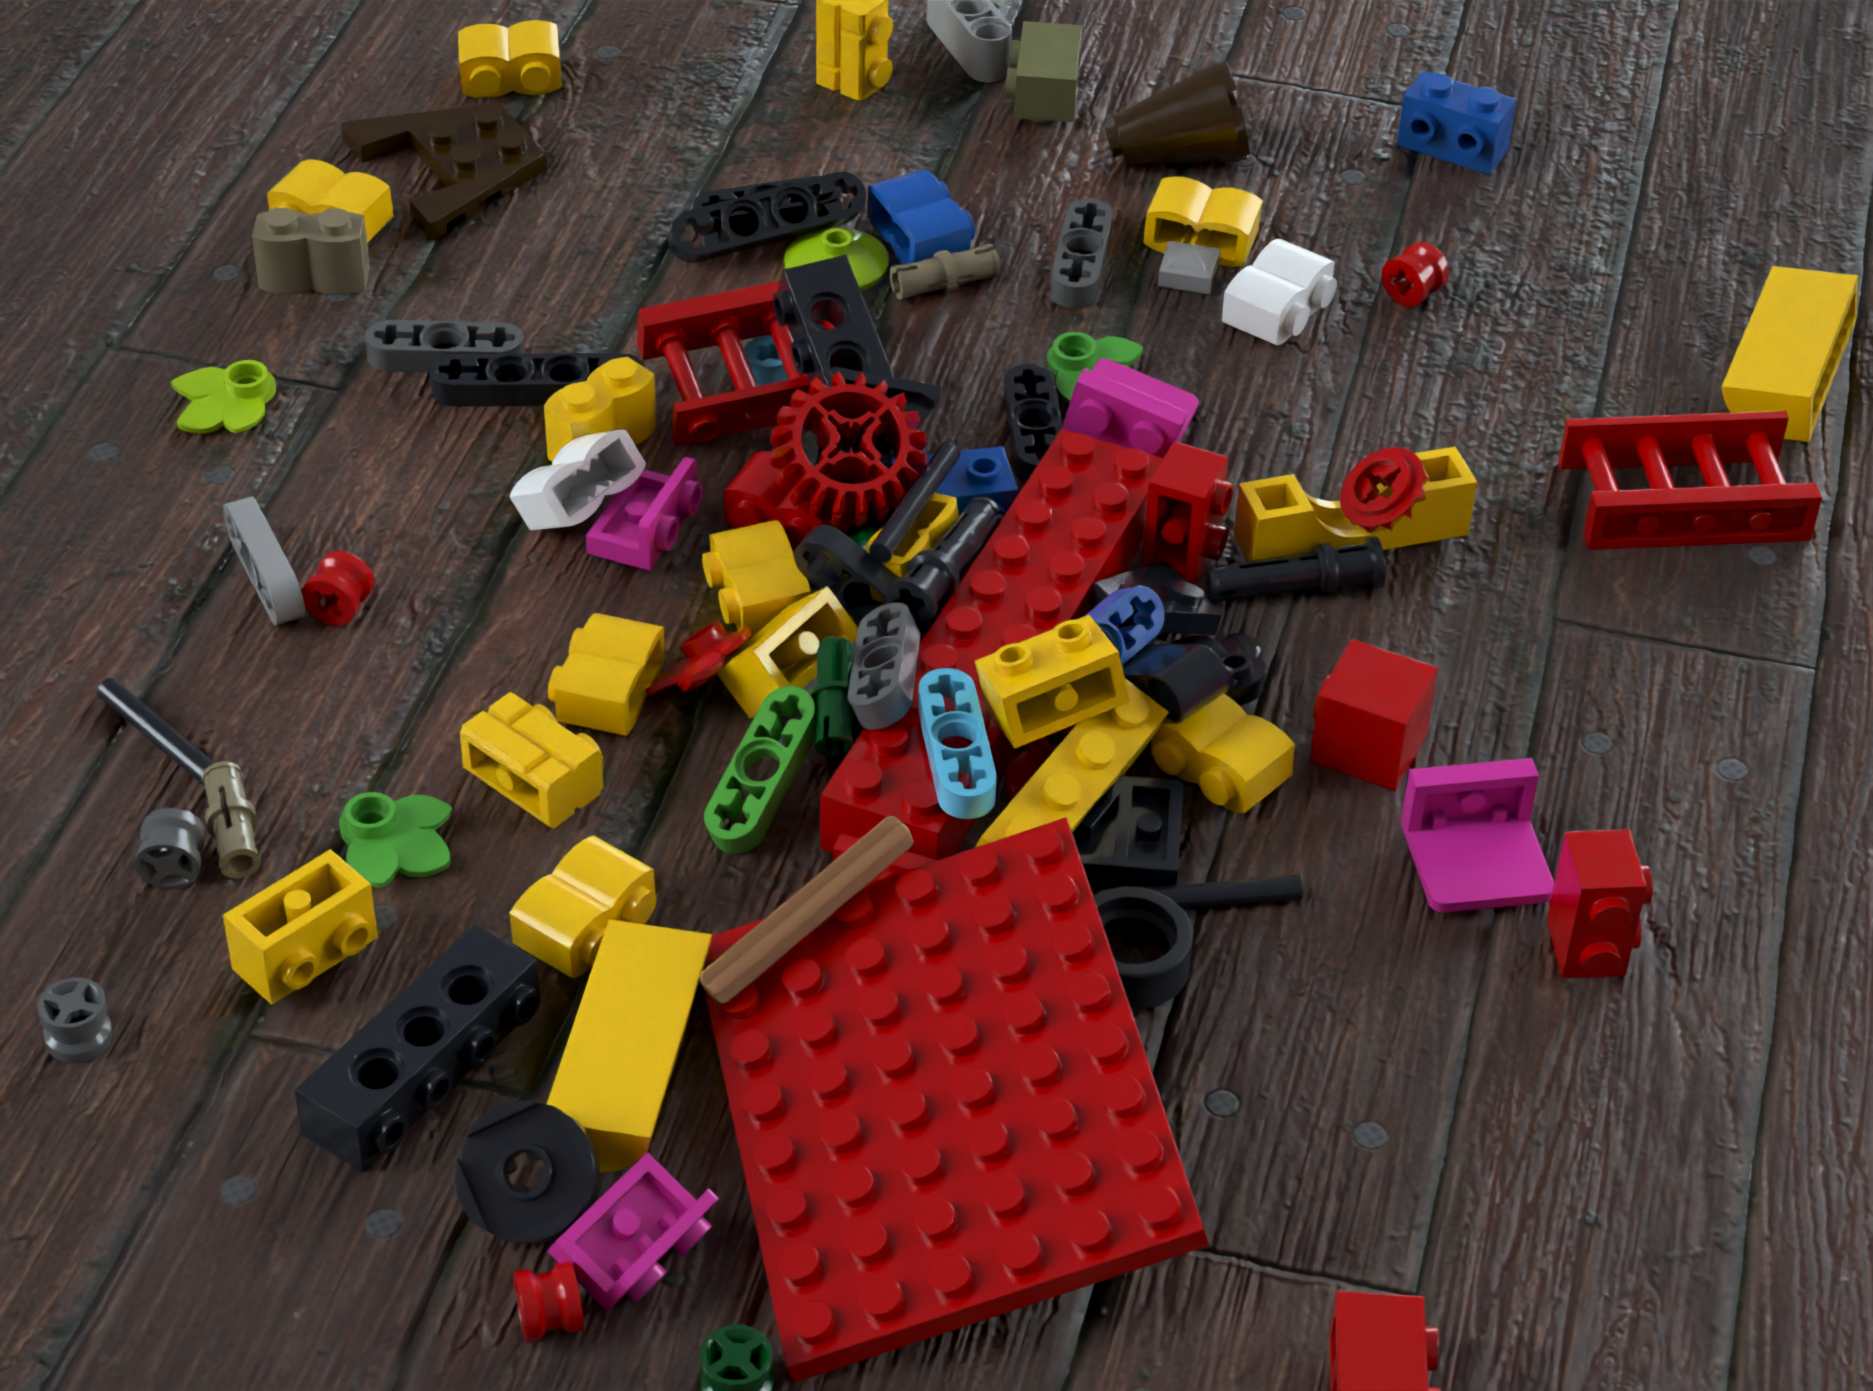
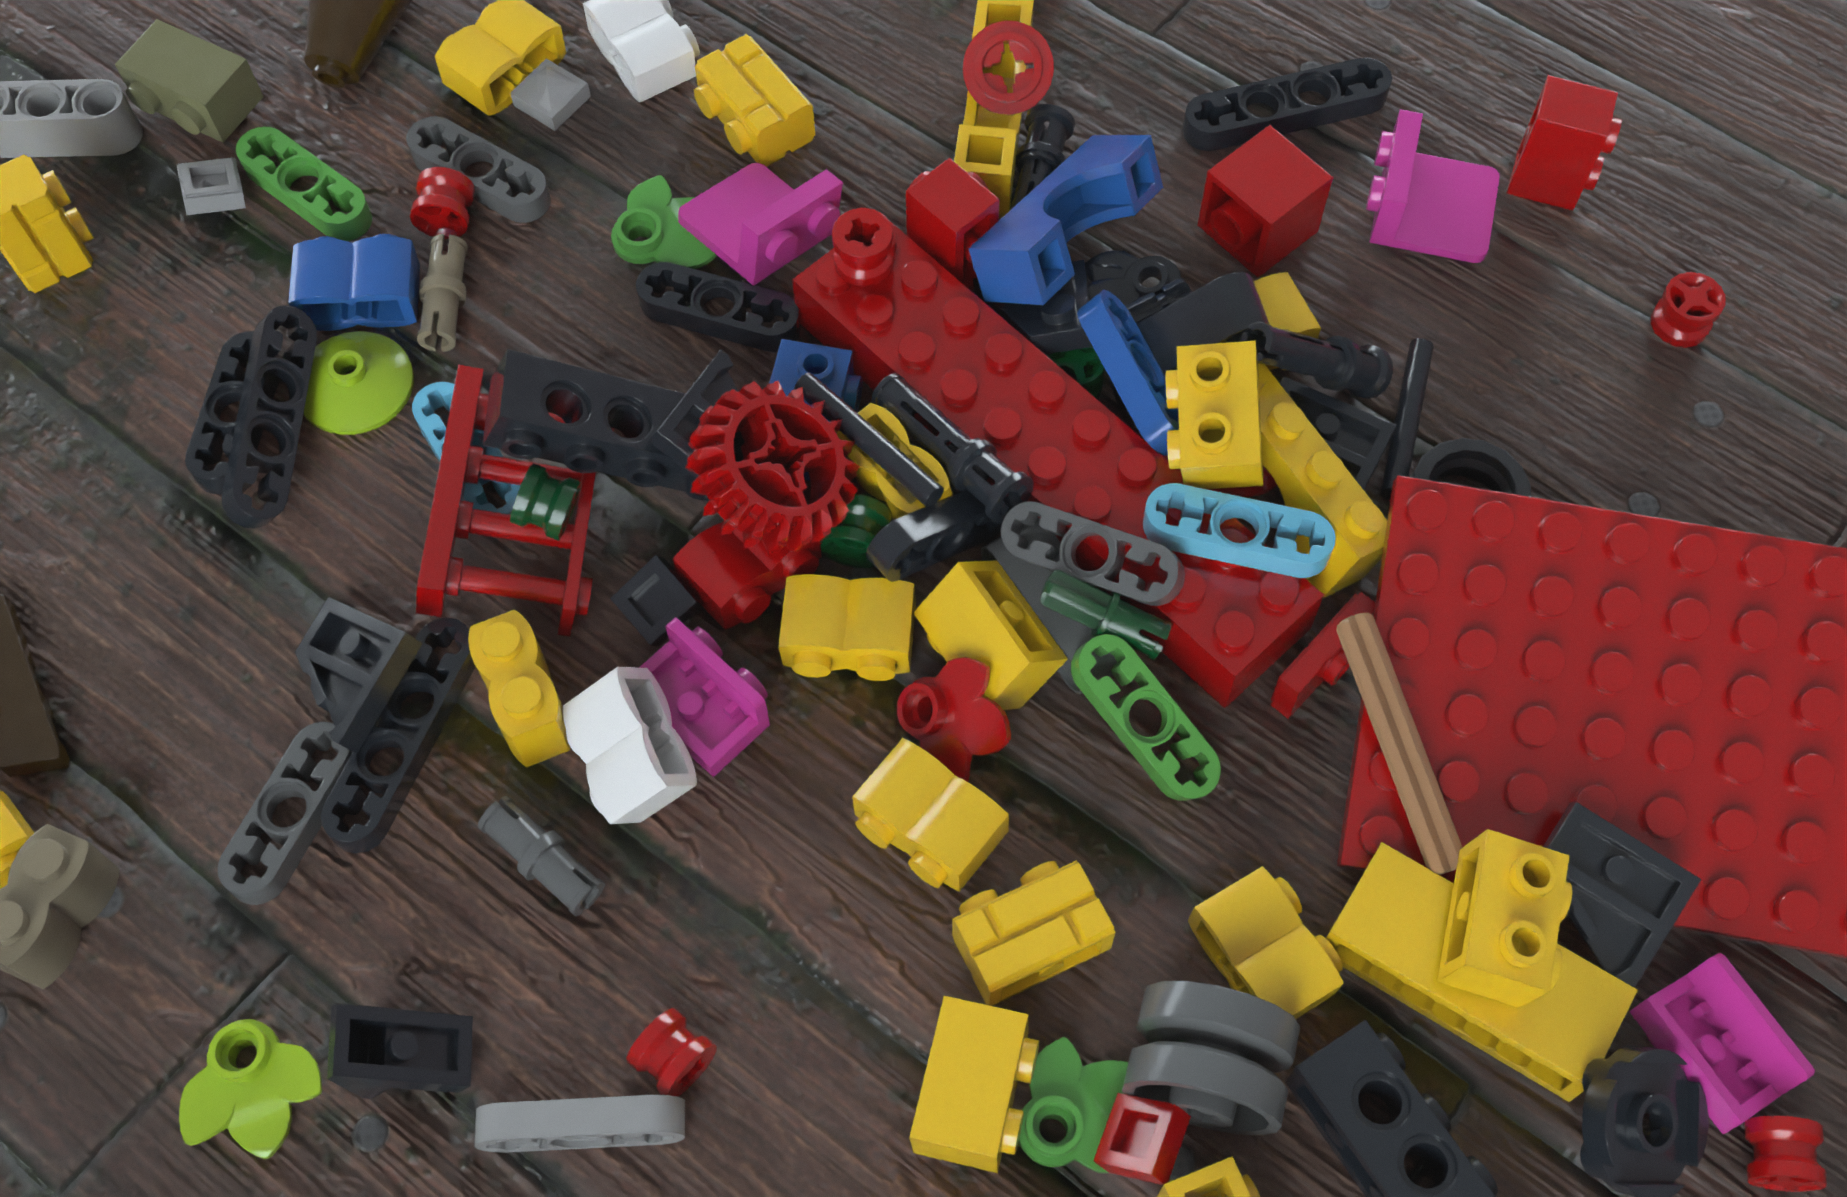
camera: 65 degrees left, 20 degrees up
none -> light grey tile [176,158,246,215]
none -> bright green beam [236,127,372,241]
none -> black wing [295,597,423,754]
none -> black slope [327,1003,473,1099]
none -> red wheel [410,167,475,239]
none -> dark grey pin [478,796,605,916]
none -> dark green wheel [510,463,582,541]
none -> black plate [610,555,704,647]
none -> yellow brick [694,34,815,167]
none -> red wheel [832,208,894,287]
none -> yellow brick [909,996,1039,1173]
none -> blue arch [968,135,1163,305]
none -> red plate [1093,1093,1191,1185]
none -> dark grey wheel [1122,981,1300,1135]
none -> black beam [1182,58,1392,151]
none -> black pin [1240,321,1393,399]
none -> yellow brick [1437,829,1572,1008]
none -> black wing [1543,802,1701,988]
none -> red wheel [1651,272,1726,348]

